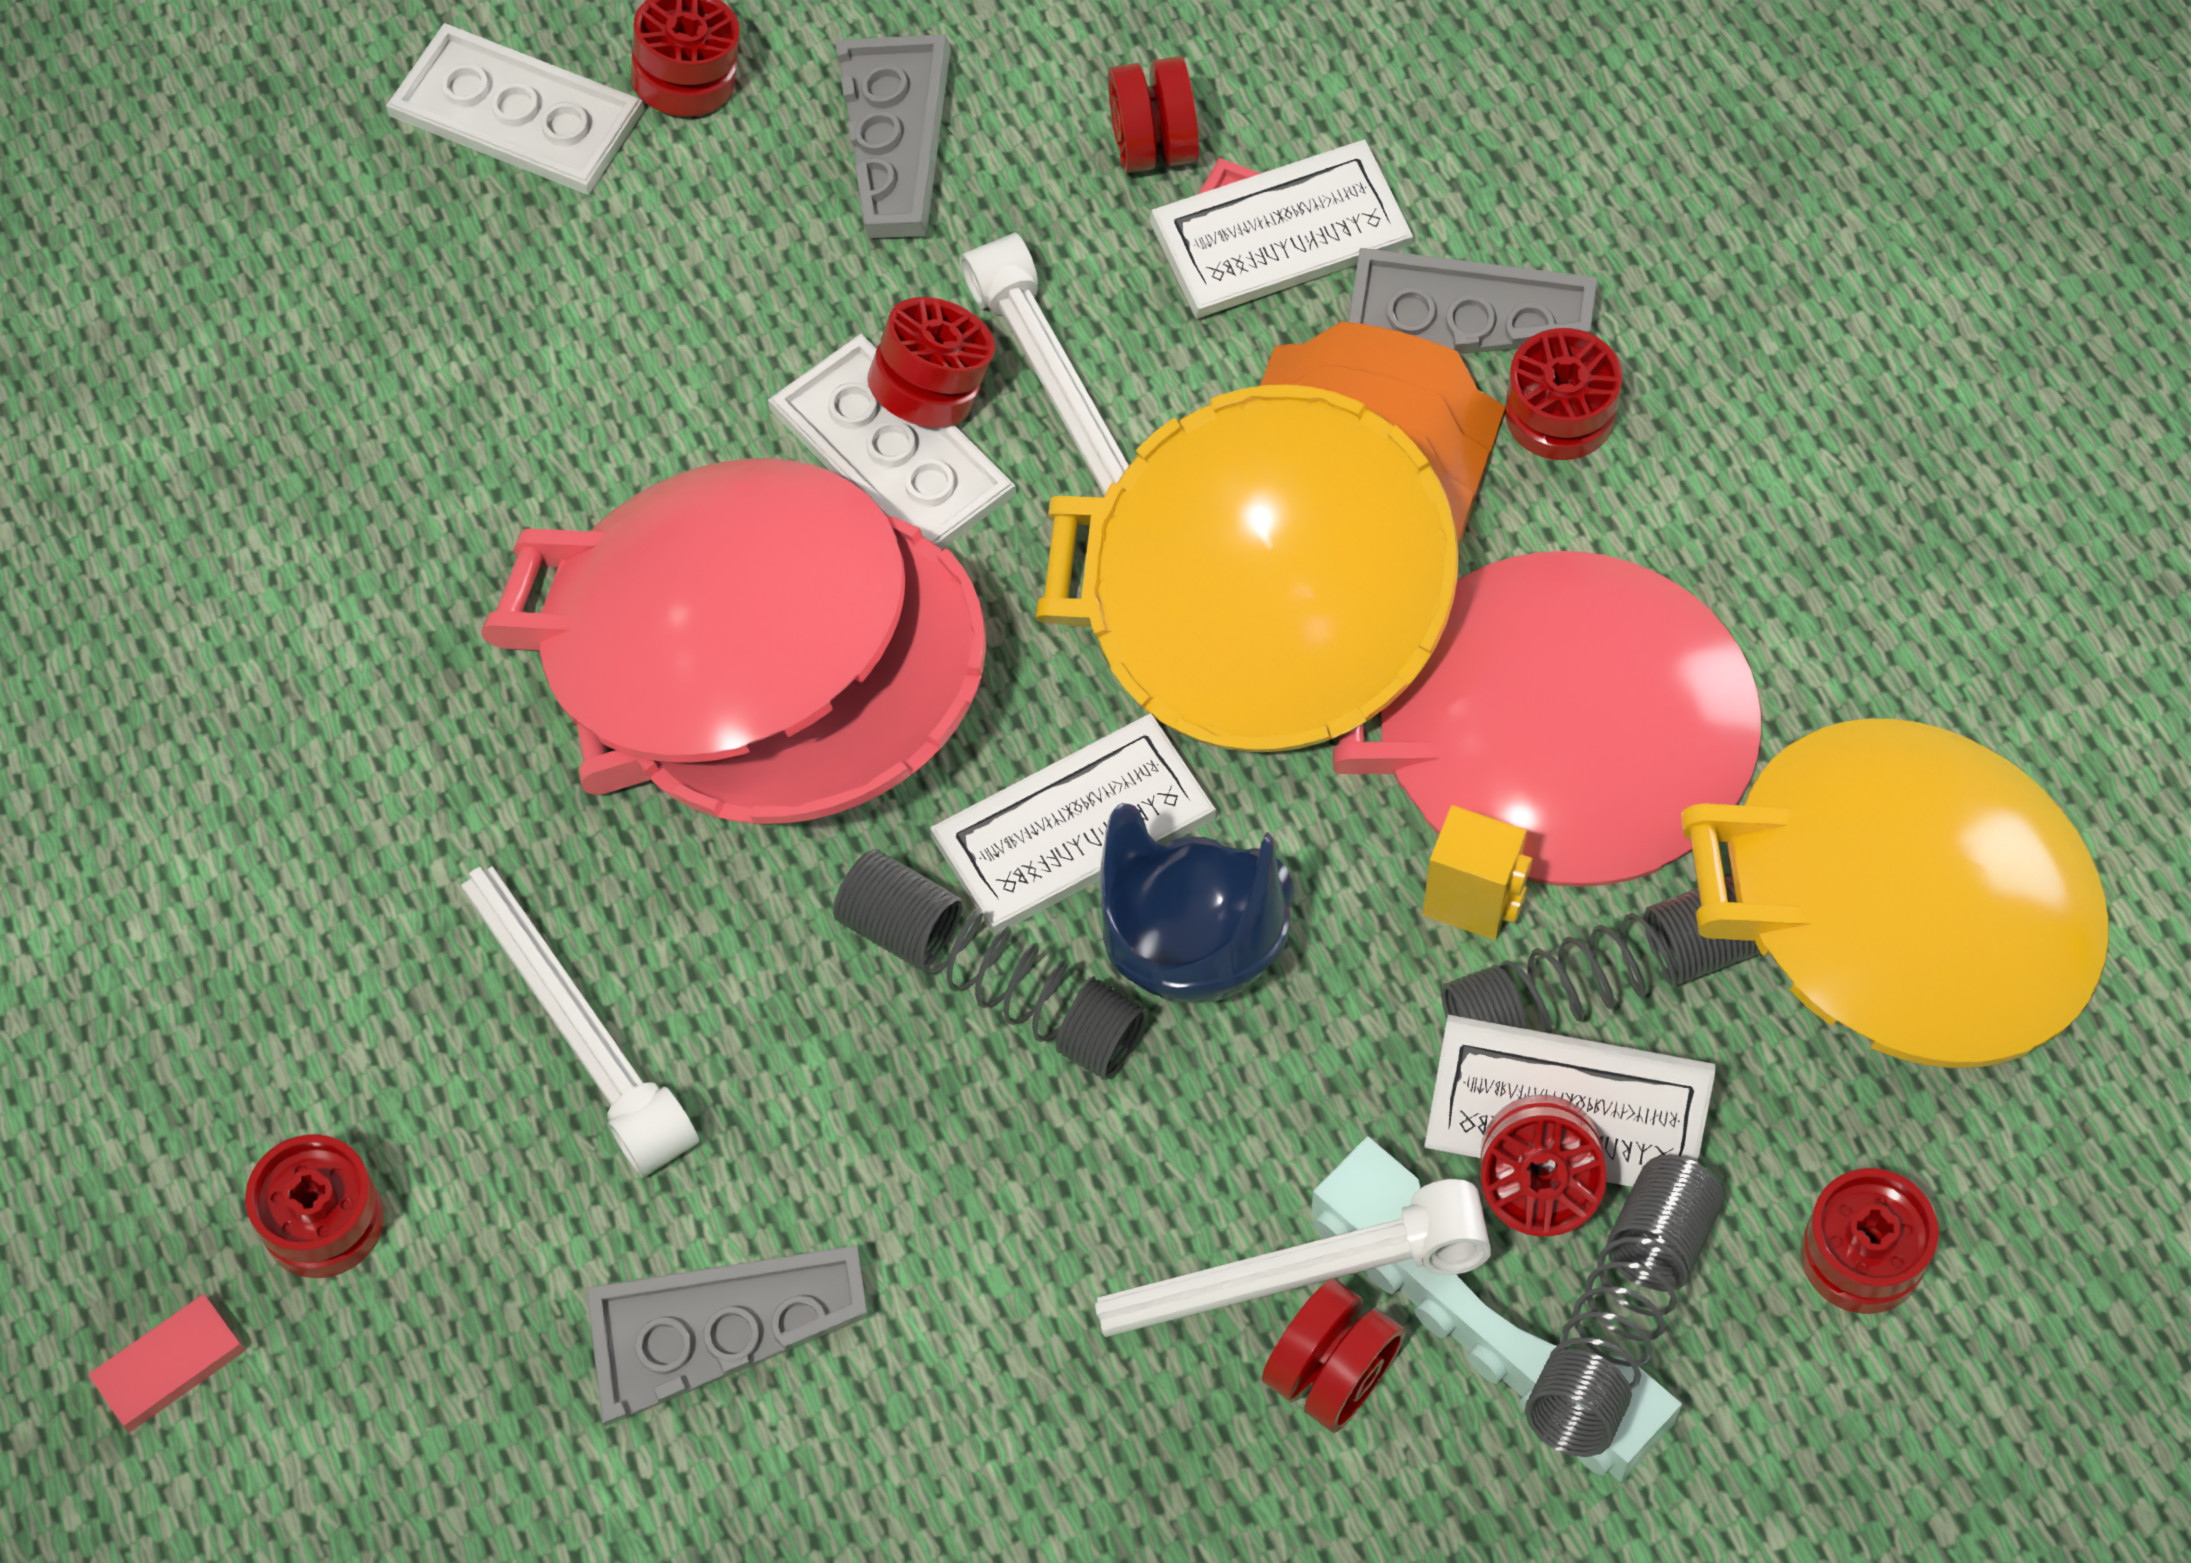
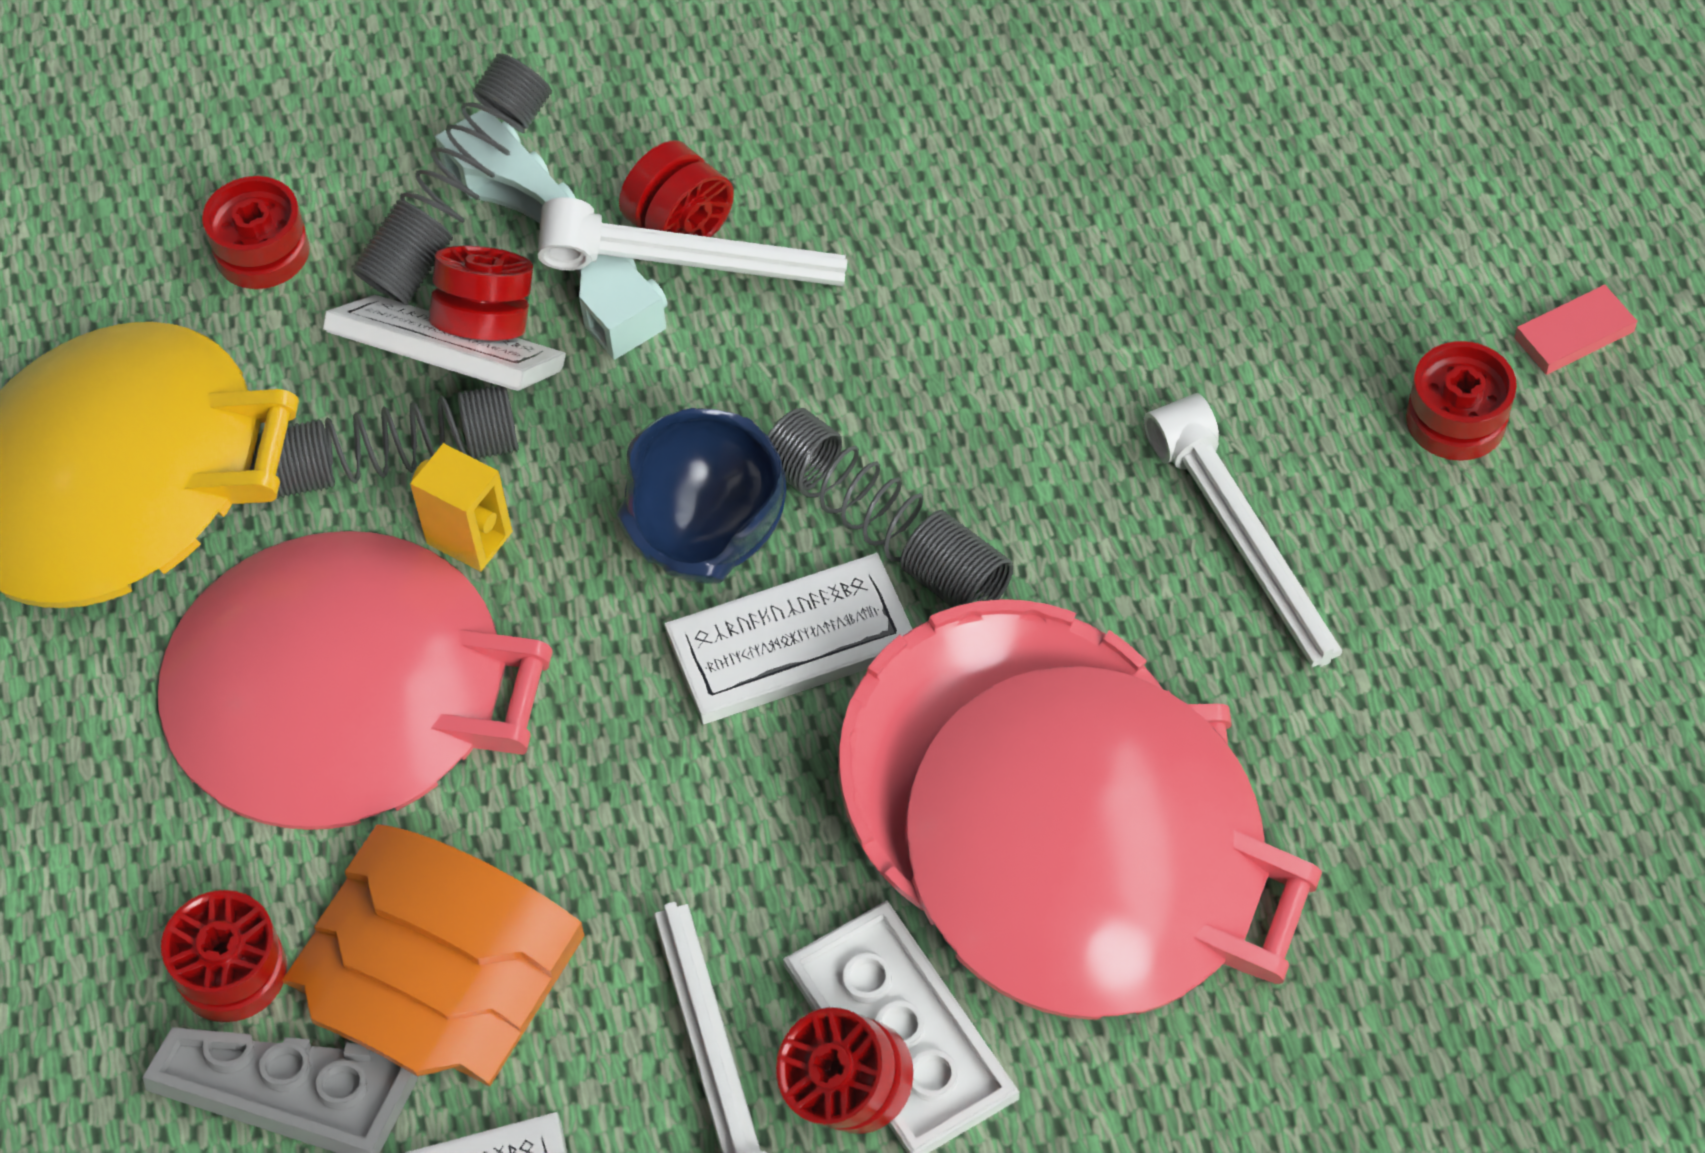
camera: 170 degrees left, 5 degrees down
light grey wing [586,1245,868,1427] -> none
yellow dish [1035,385,1458,752] -> none

